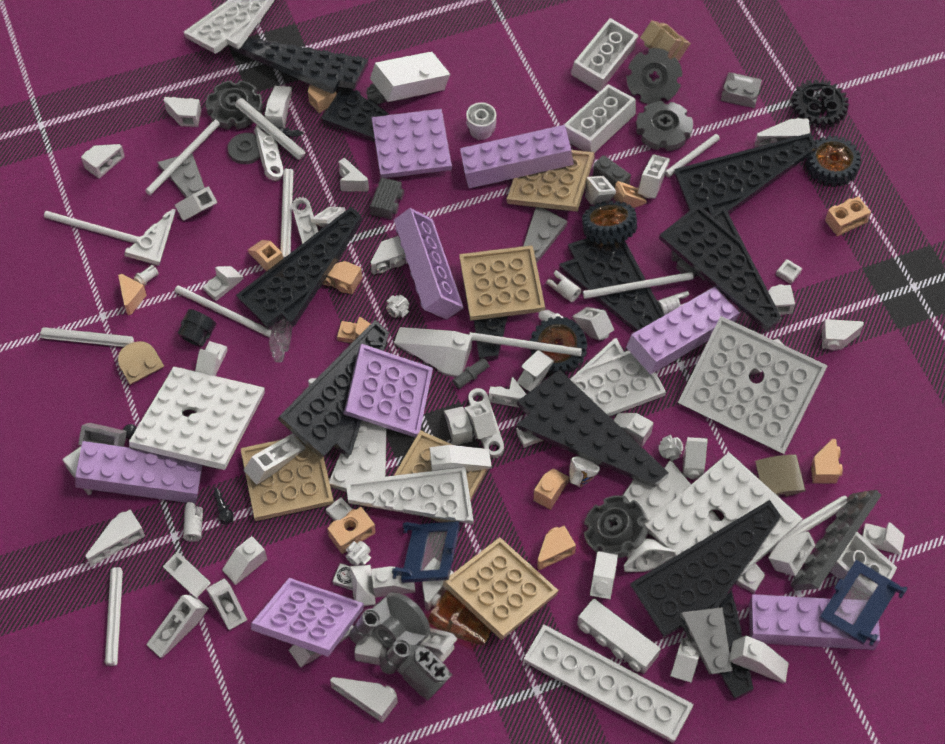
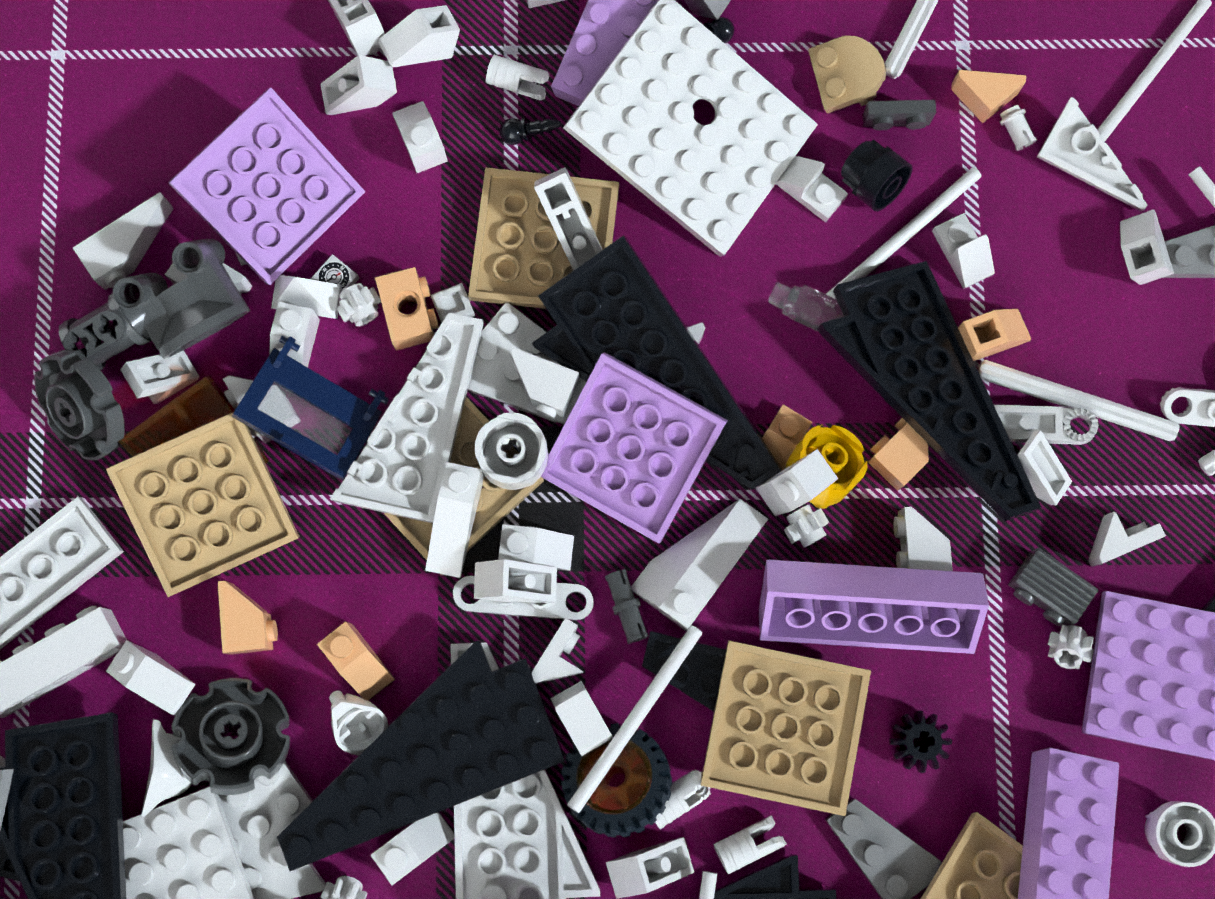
camera: 110 degrees right, 20 degrees up
none -> dark grey piece [34,349,125,460]
none -> white brick [475,413,548,490]
none -> white slope [511,347,579,419]
none -> white slope [756,449,838,516]
none -> yellow brick [785,425,868,509]
none -> dark grey plate [862,100,936,130]
none -> black gear [889,711,952,773]
none -> white gear [1048,625,1094,669]

